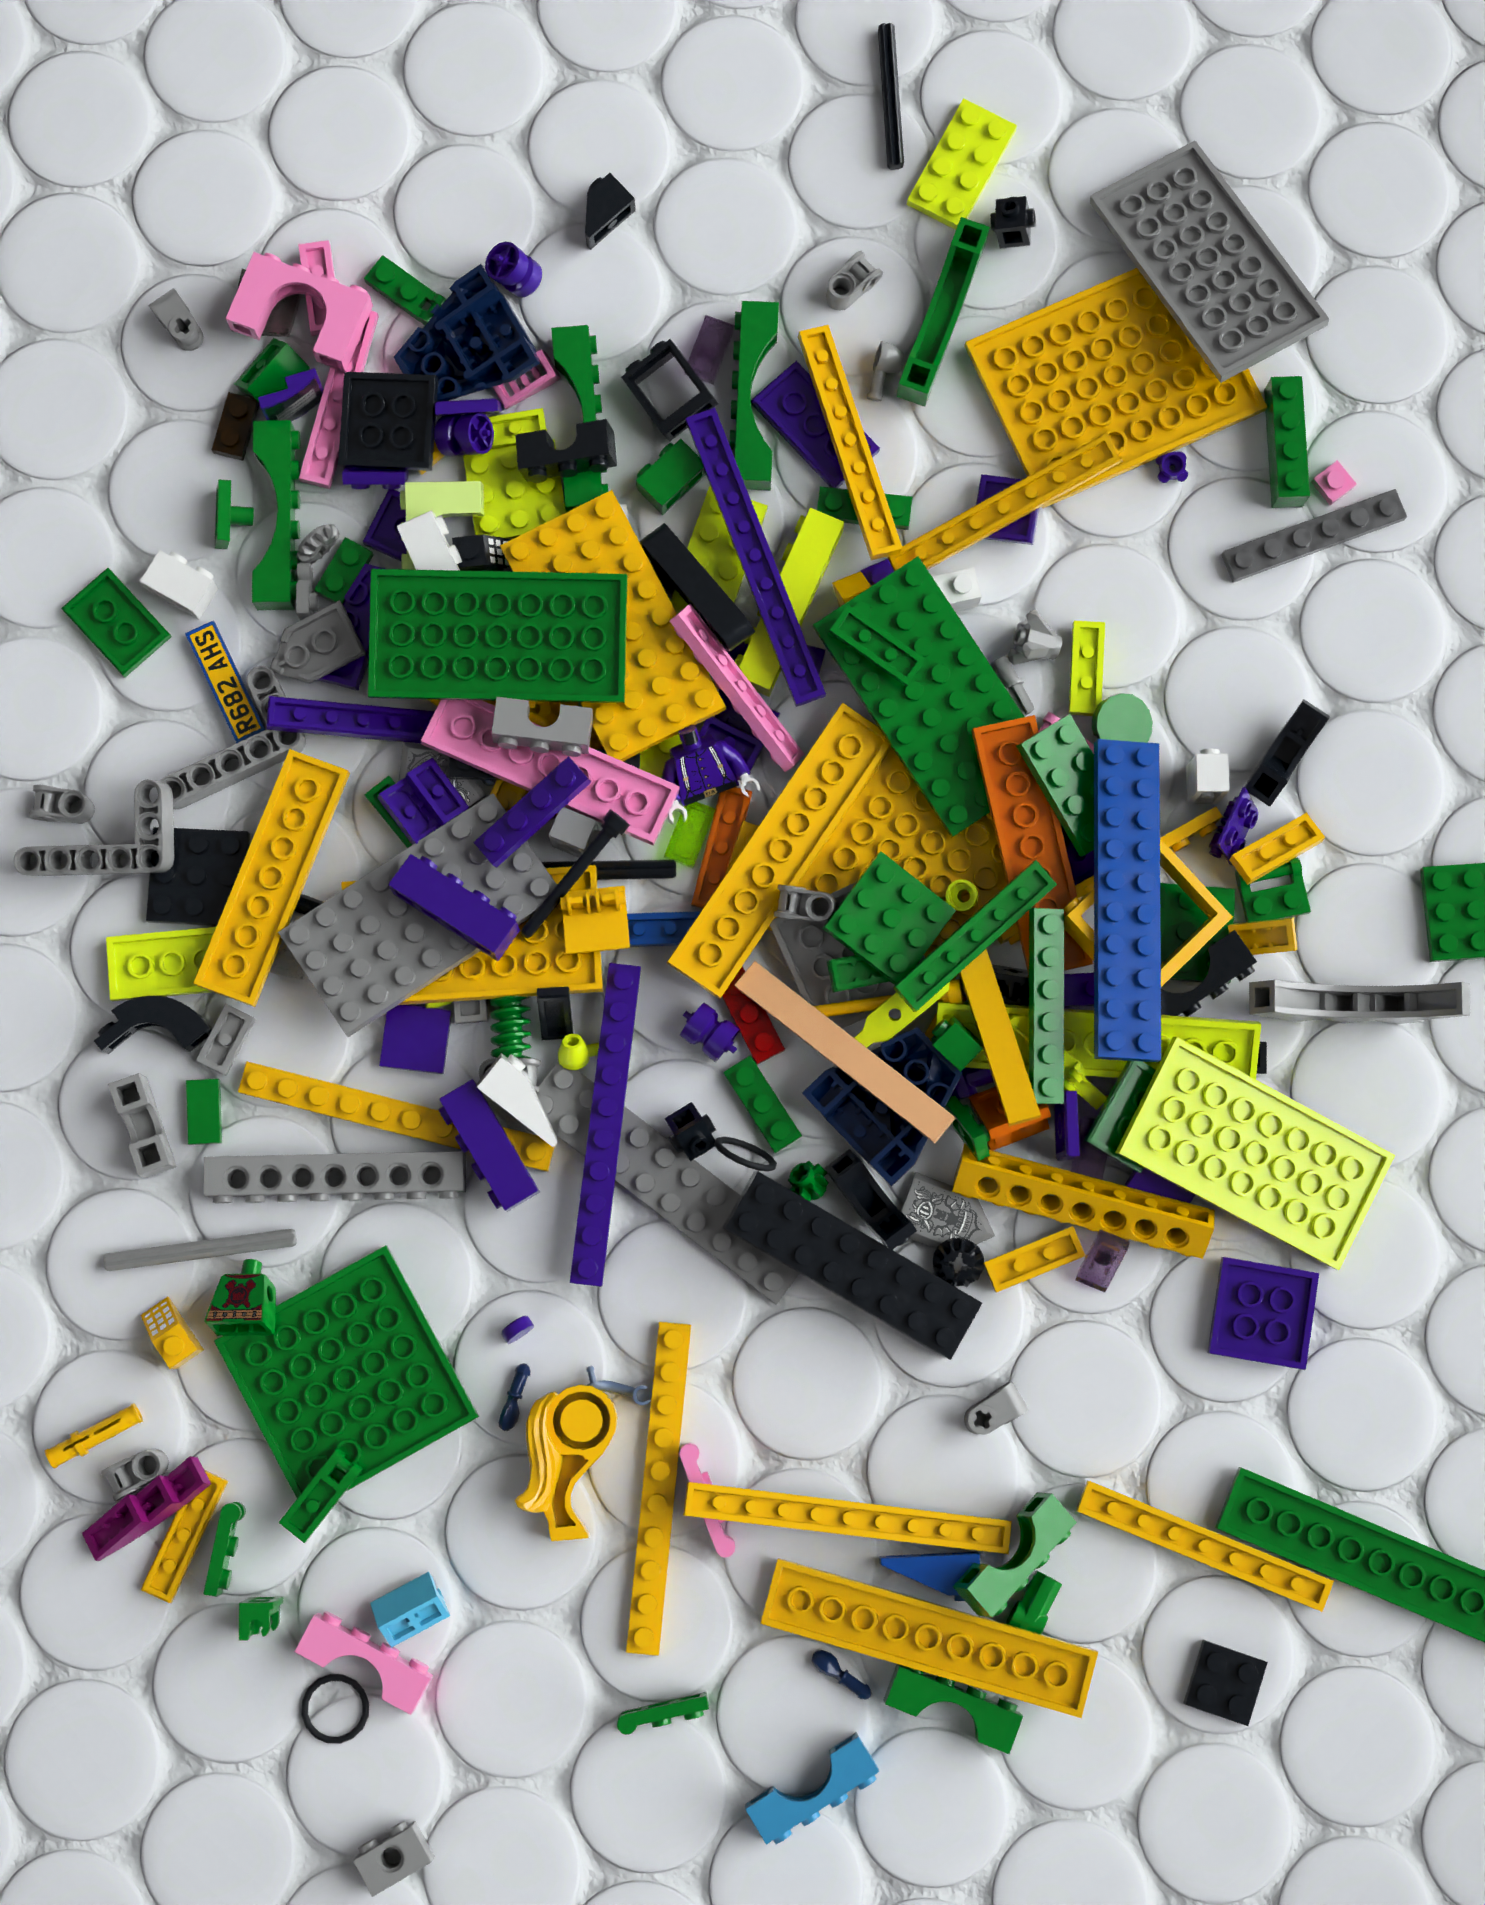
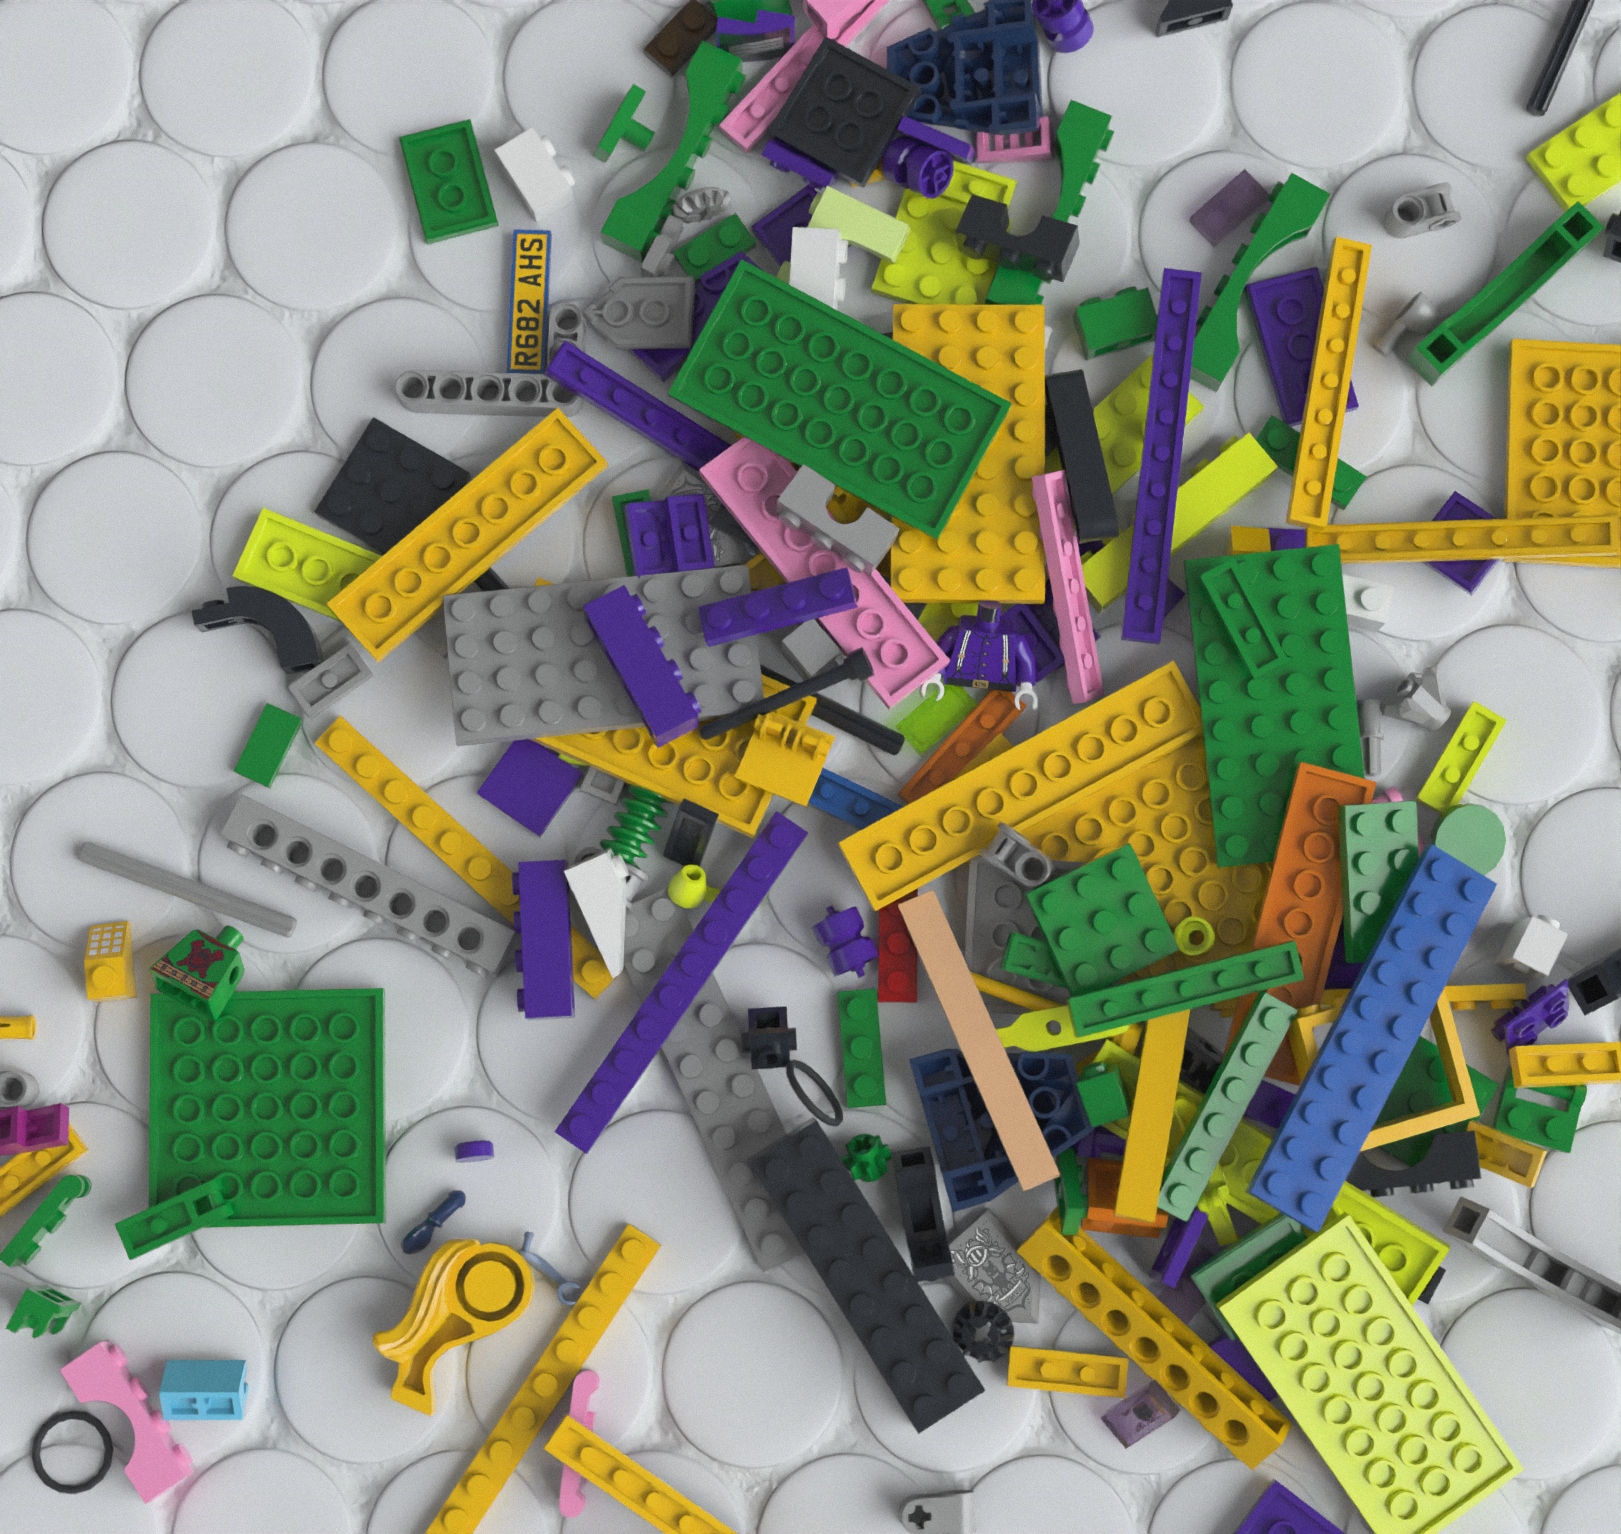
camera: 30 degrees right, 0 degrees up
light grey beam [13,779,174,876] -> none
light grey piece [29,785,95,824] -> none
light grey arch [108,1073,177,1178] -> none
black slope [452,534,512,571] -> none
black window [621,339,719,441] -> none

